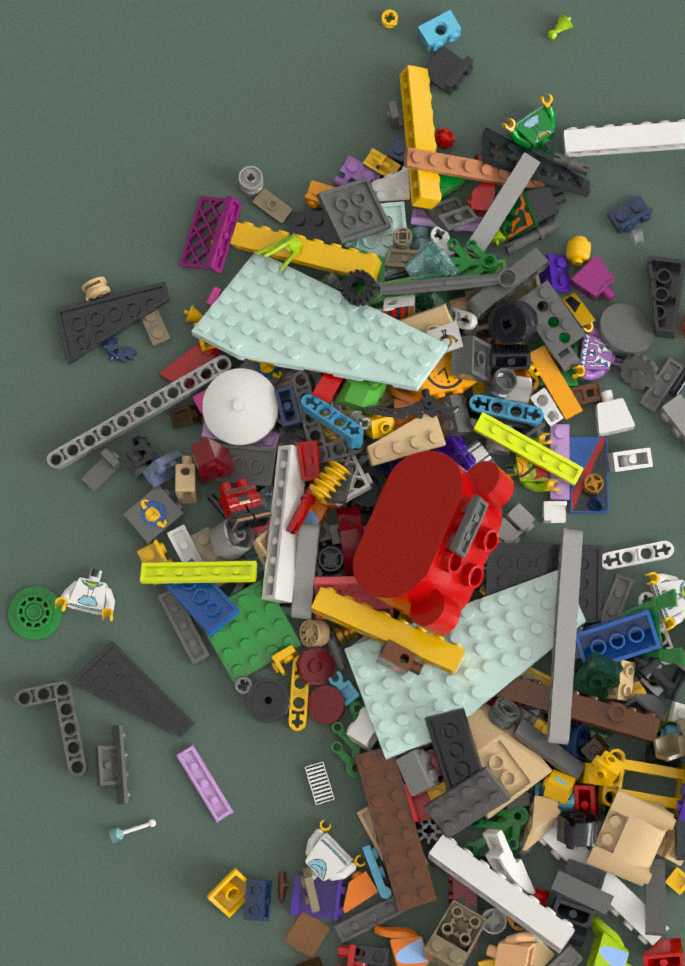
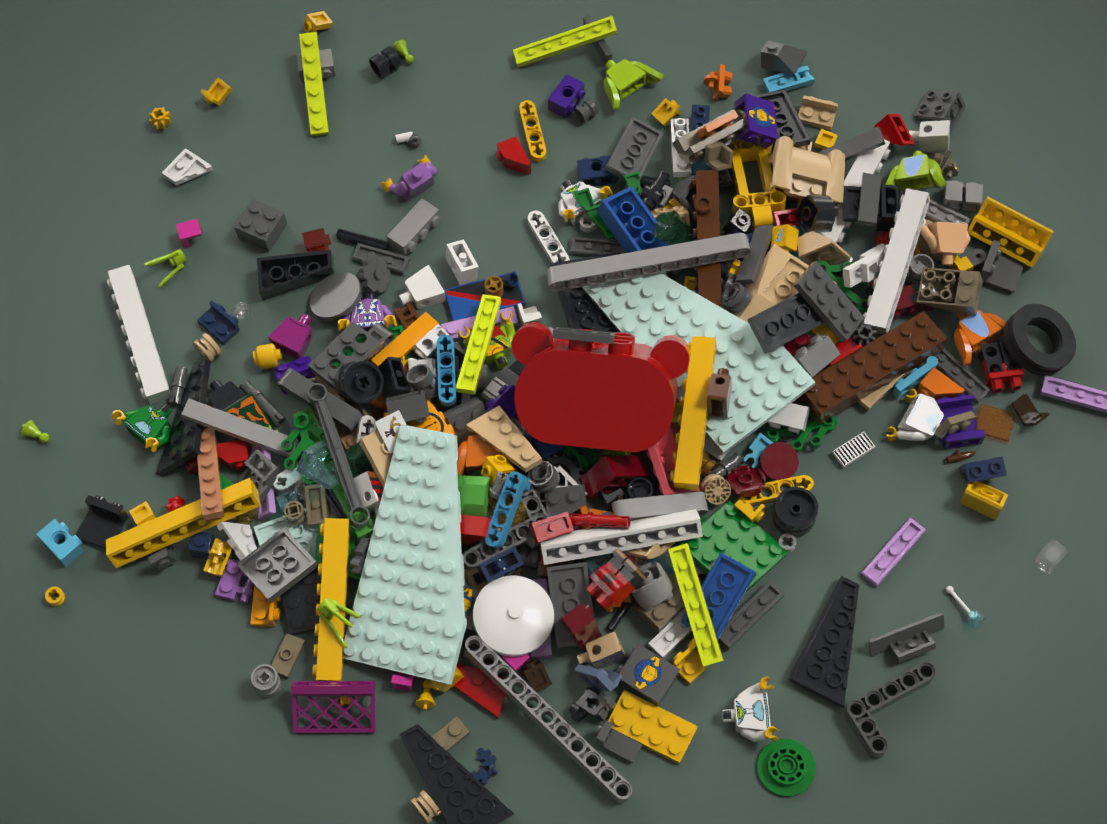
camera: 105 degrees left, 15 degrees down
yellow piece [309,461,351,505] -> none
black tyre [340,269,378,307] -> none
black piece [362,389,459,419] -> none
yellow sticker [562,293,595,326] -> none
yellow brick [590,750,625,787] -> none
none -> yellow bracket [129,501,156,526]
none -> tan wheel [193,333,222,362]
none -> dark grey wheel [528,461,560,493]
none -> yellow plate [608,690,698,765]
none -> clear brick [1034,538,1069,574]

